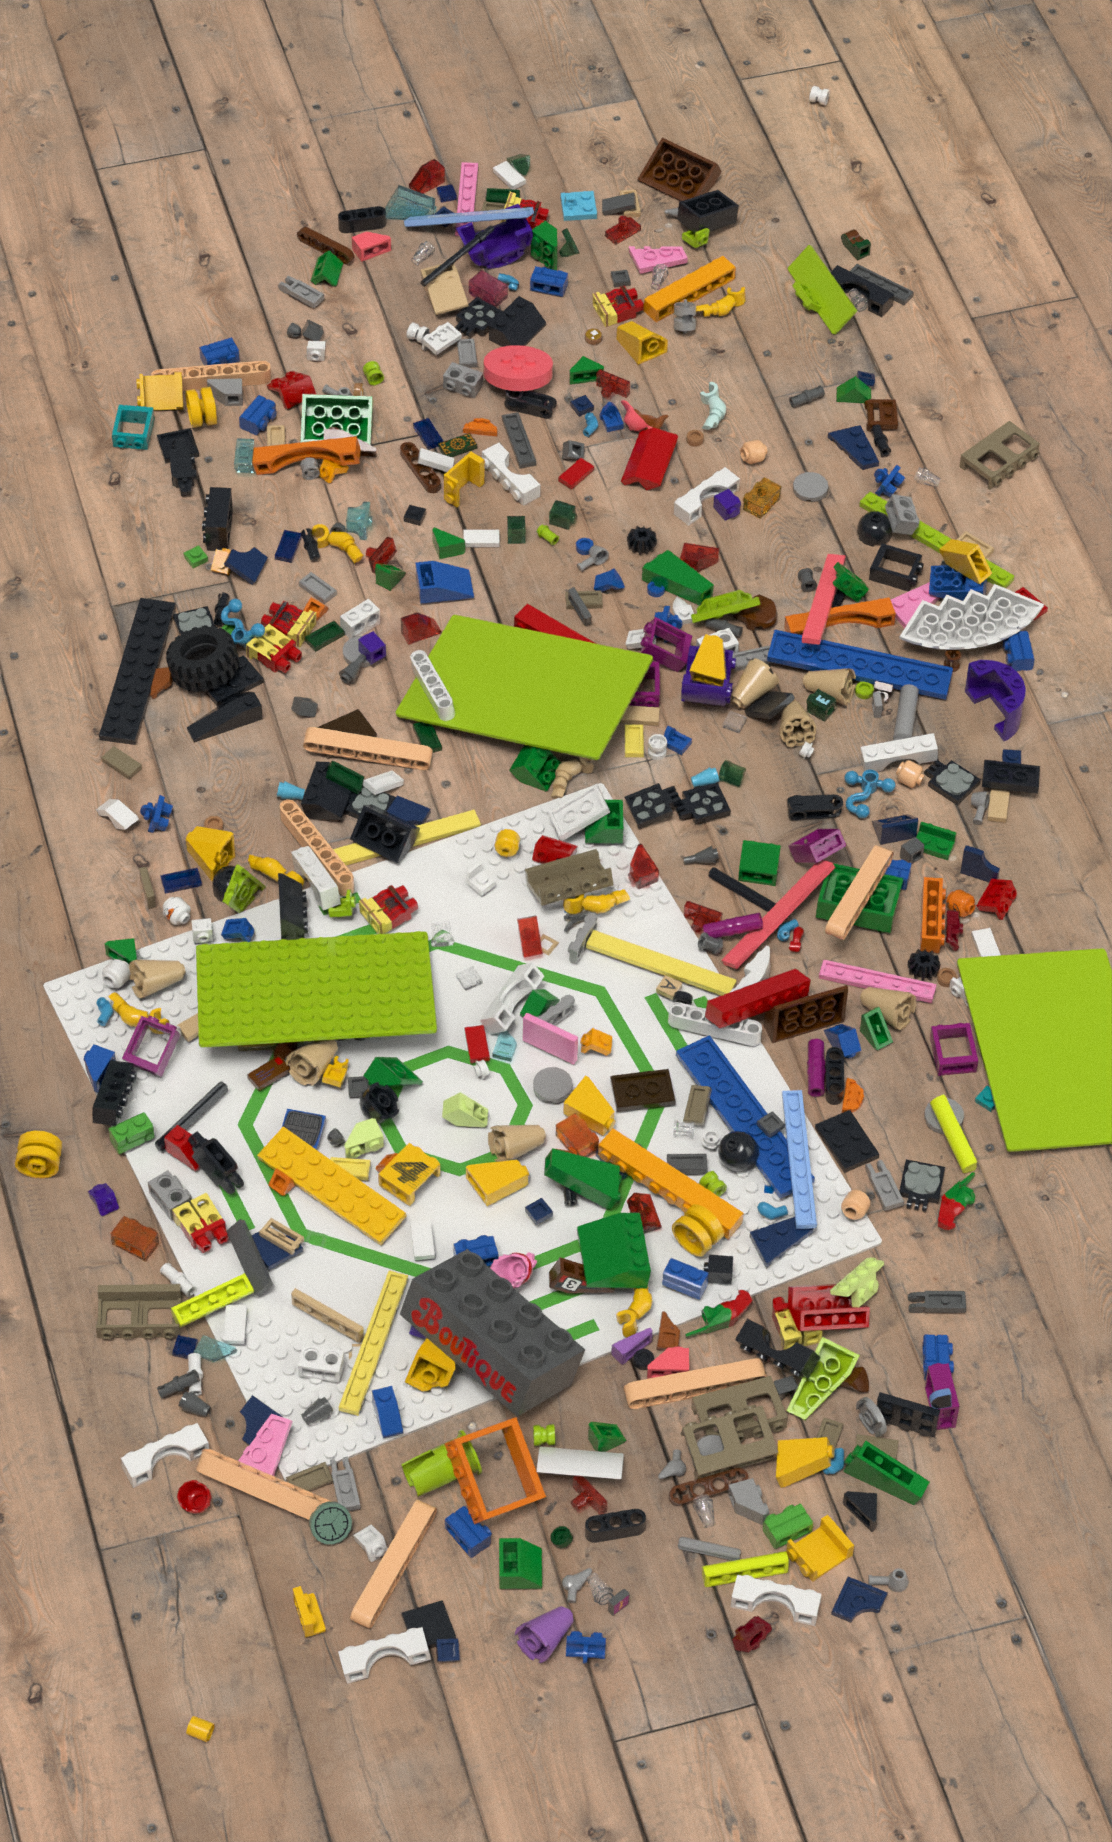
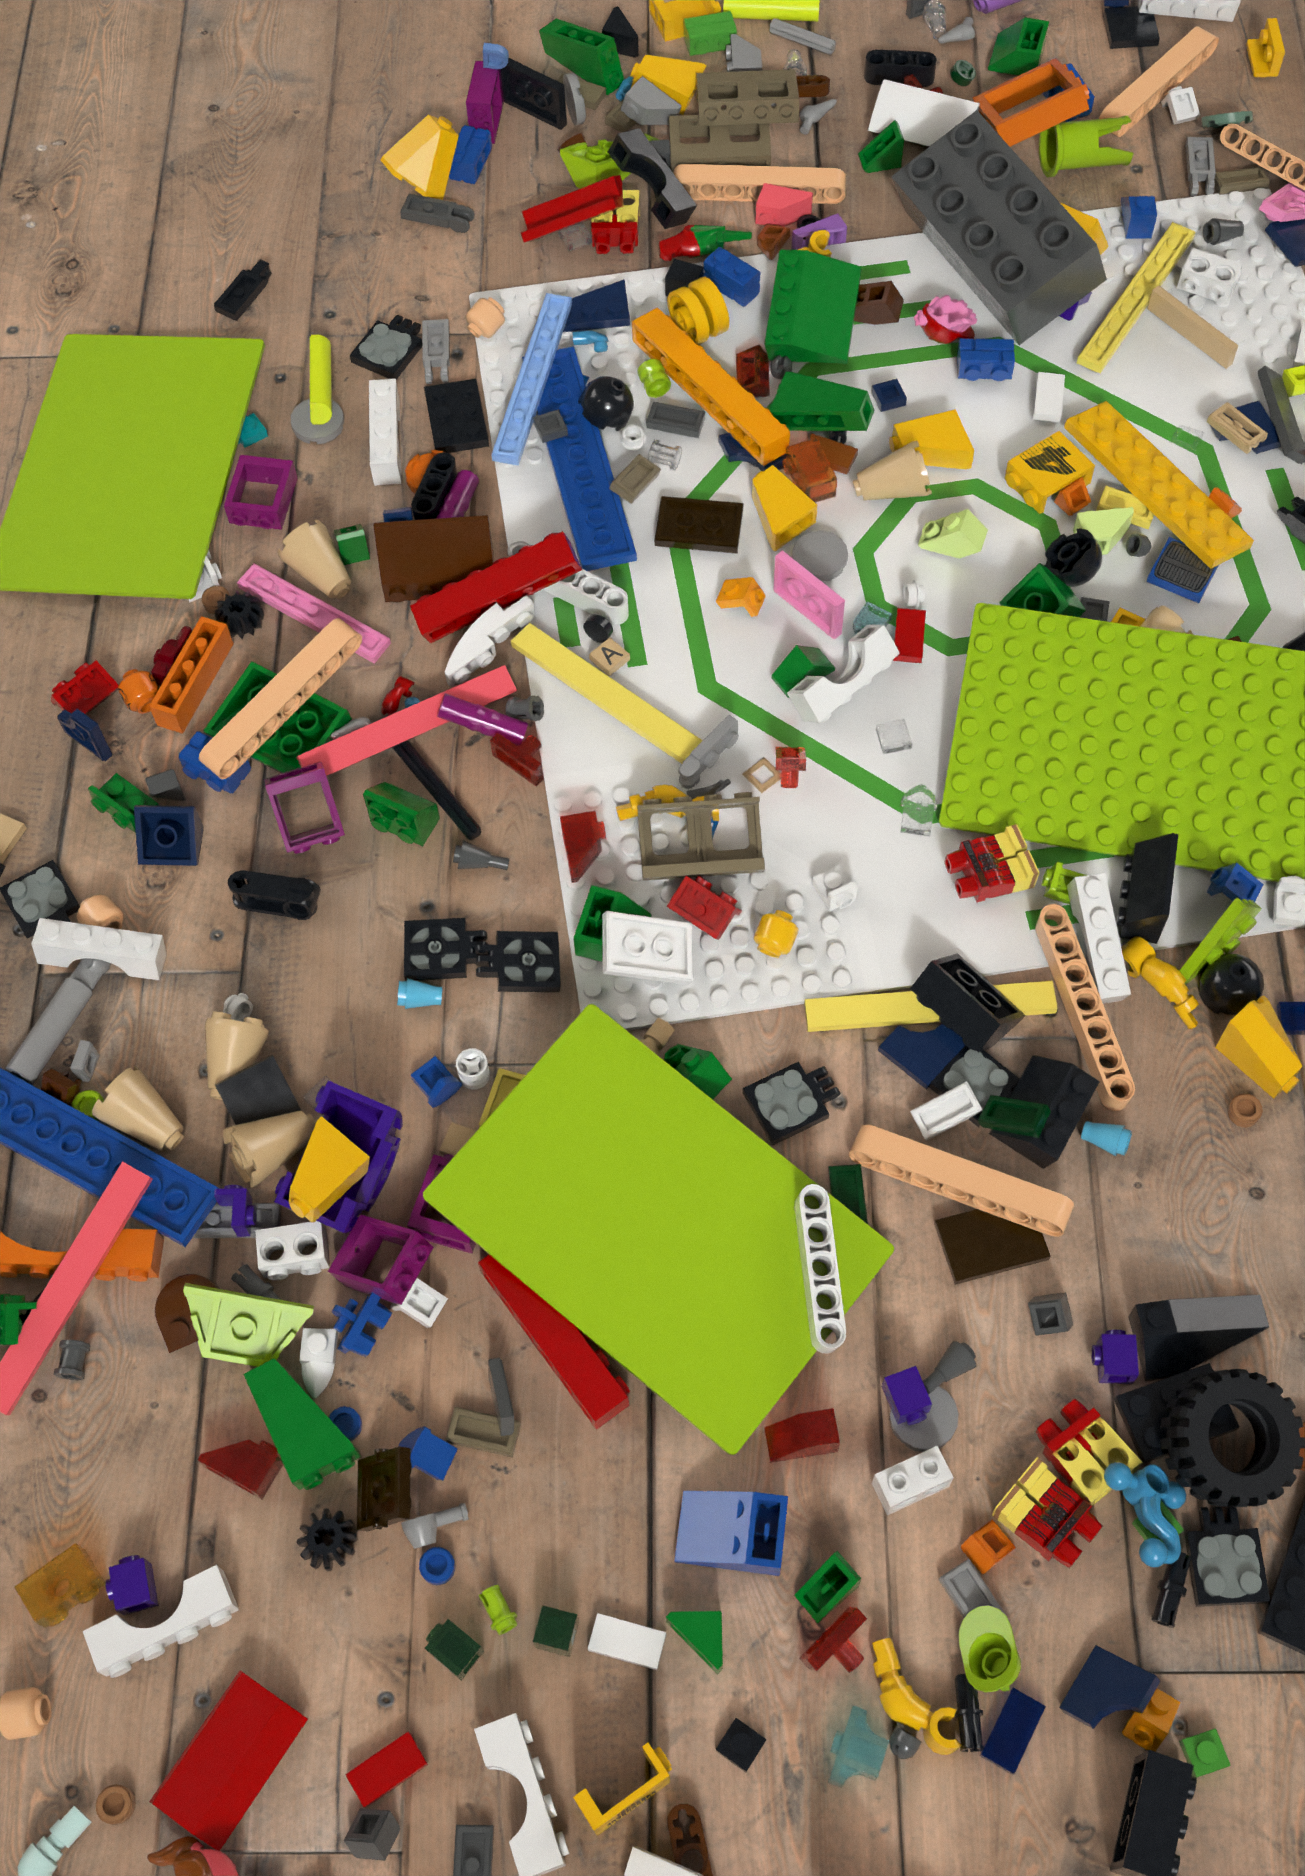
camera: 160 degrees left, 10 degrees up
dark green tile [305,621,345,652] -> none
light grey hinge [537,994,575,1026] -> none
clear green tile [718,760,746,787] -> none
clear green brick [806,689,836,722] -> none
yellowish green bracket [830,1257,884,1307] -> none
dark azure piece [844,769,896,819] -> none
animal [938,1172,975,1230] -> none
light grey bar [971,791,990,825] -> none
white tile [971,928,1001,957] -> none
none -> black hinge [214,259,272,321]
none -> dark purple bracket [214,1185,257,1237]
none -> light grey animal [331,717,371,740]
none -> dark brown plate [357,1446,412,1532]
none -> white arch [369,378,401,486]
none -> yellow slope [380,114,459,200]
none -> light grey slope [621,76,682,125]
none -> piece [742,1061,841,1146]
none -> lime piece [959,1605,1021,1693]
none -> dark purple brick [1091,1329,1139,1384]

